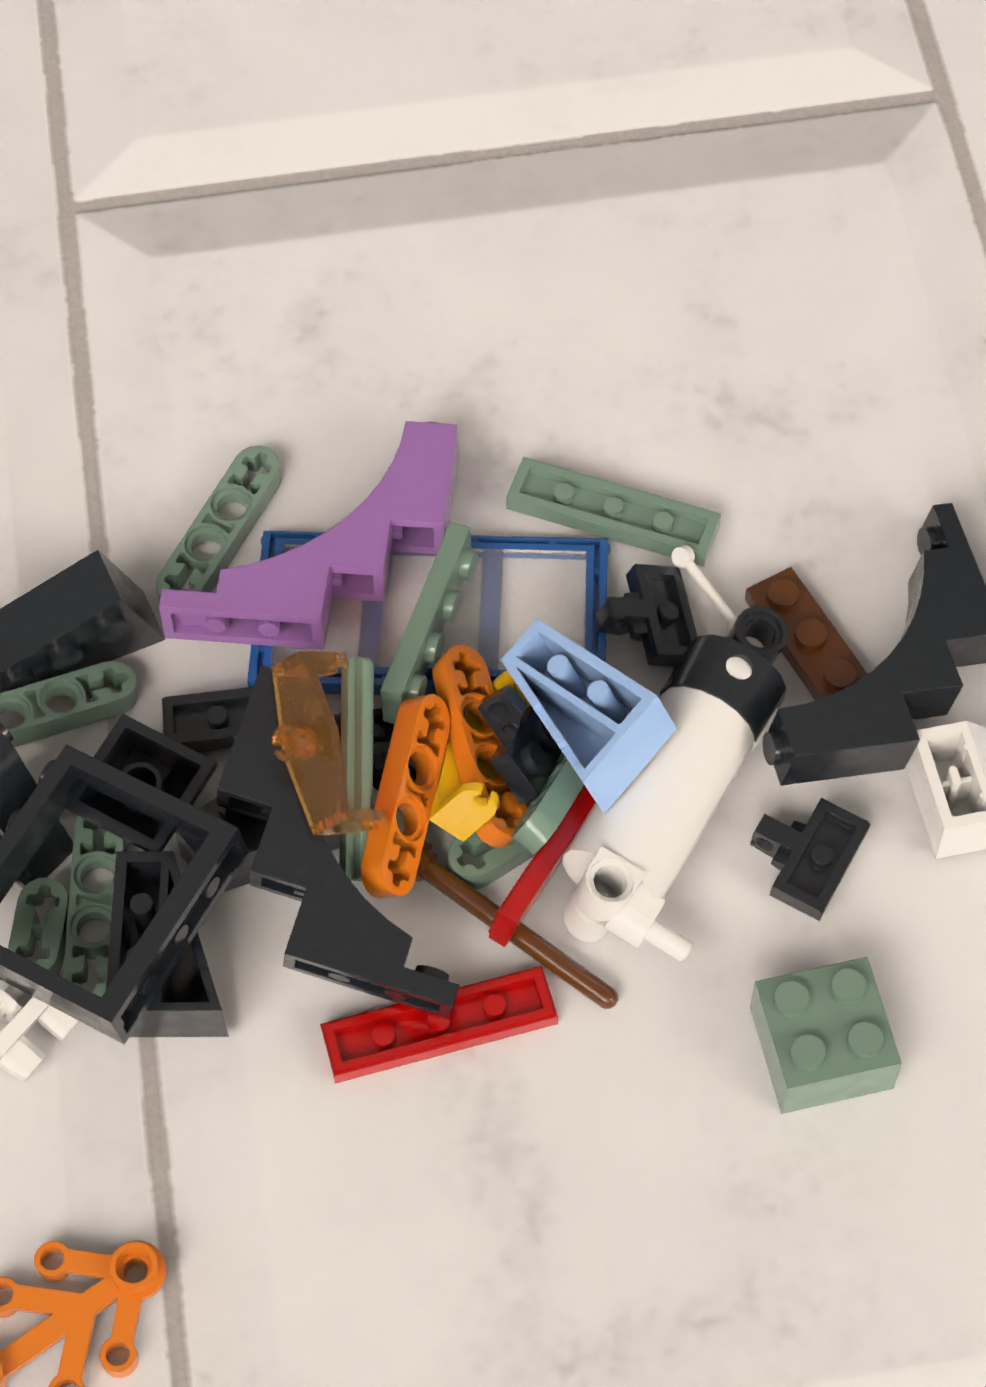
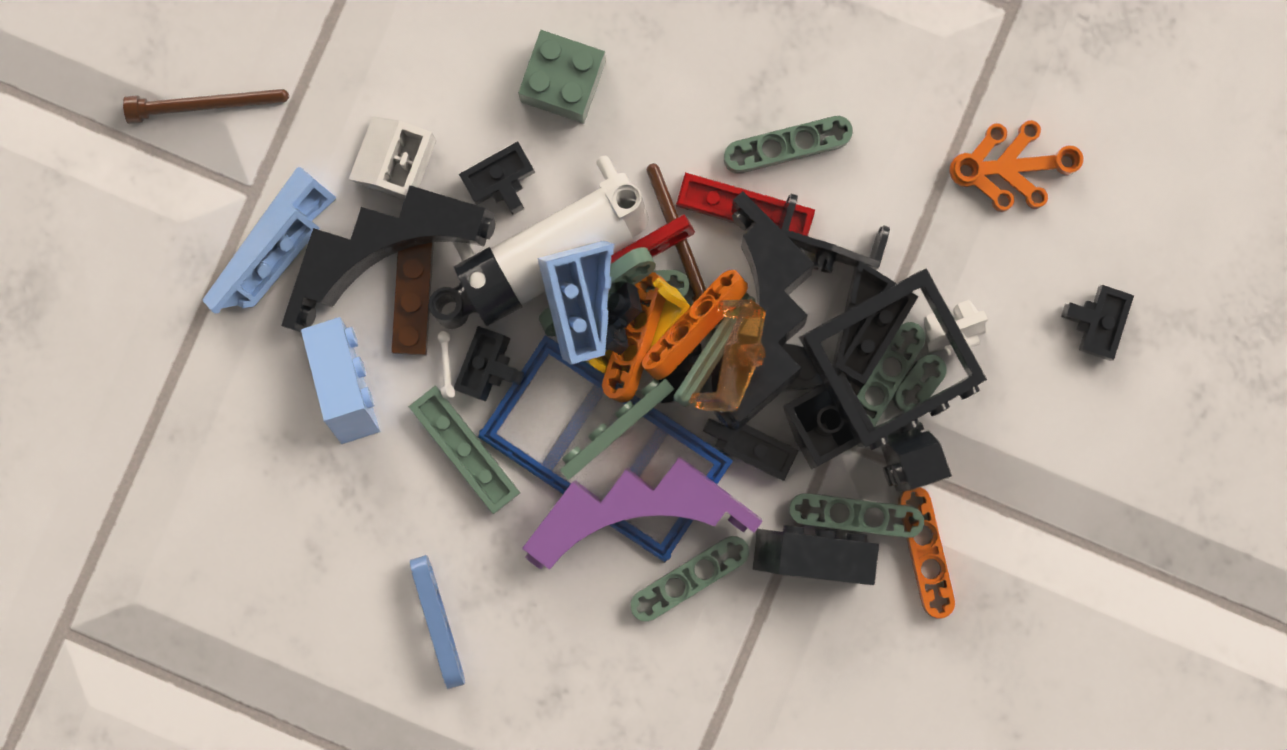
camera: 150 degrees left, 25 degrees up
none -> light blue wedge [301,317,381,444]
none -> medium blue beam [410,555,465,689]
none -> sand green beam [724,116,853,174]
none -> black piece [778,193,890,273]

